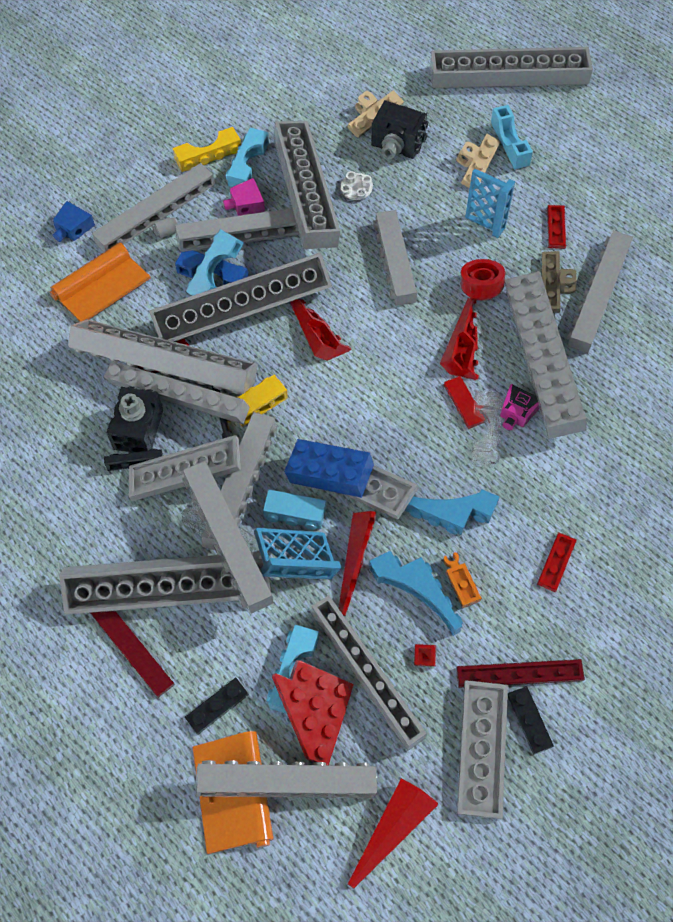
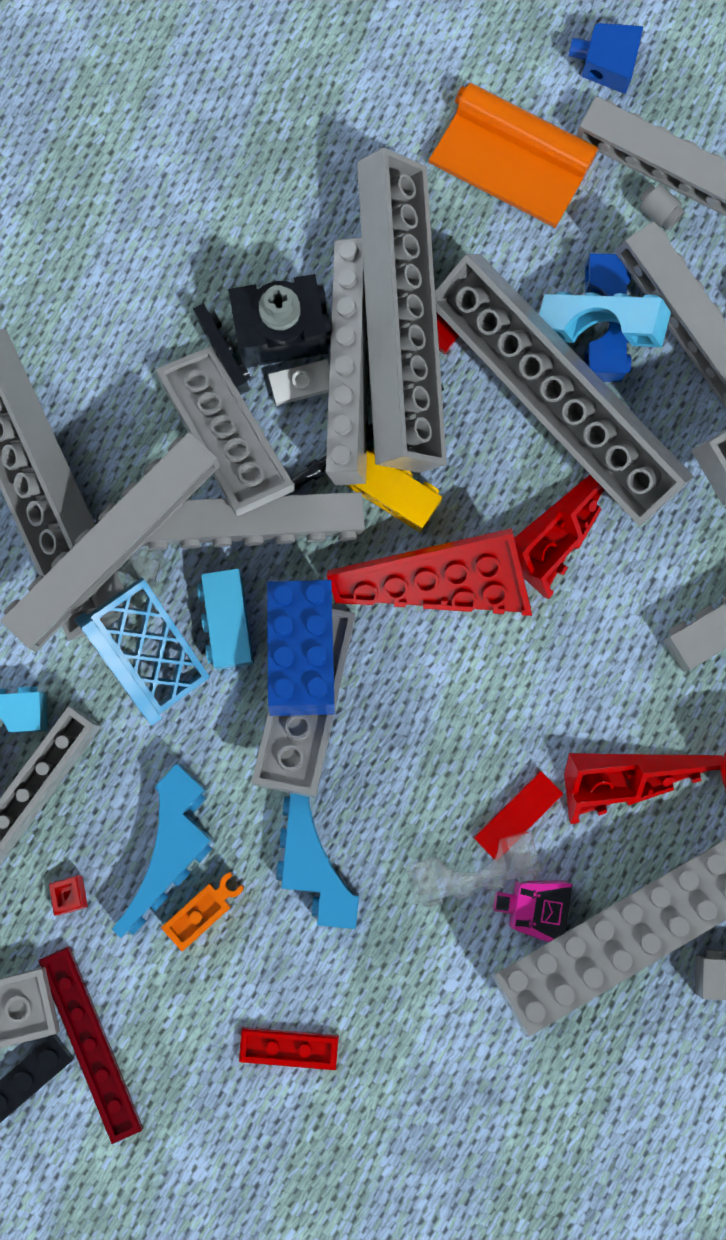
camera: 70 degrees right, 20 degrees up
red wedge [338,511,376,616] -> none
none -> white plate [268,359,330,406]
none -> red wing [327,528,532,616]

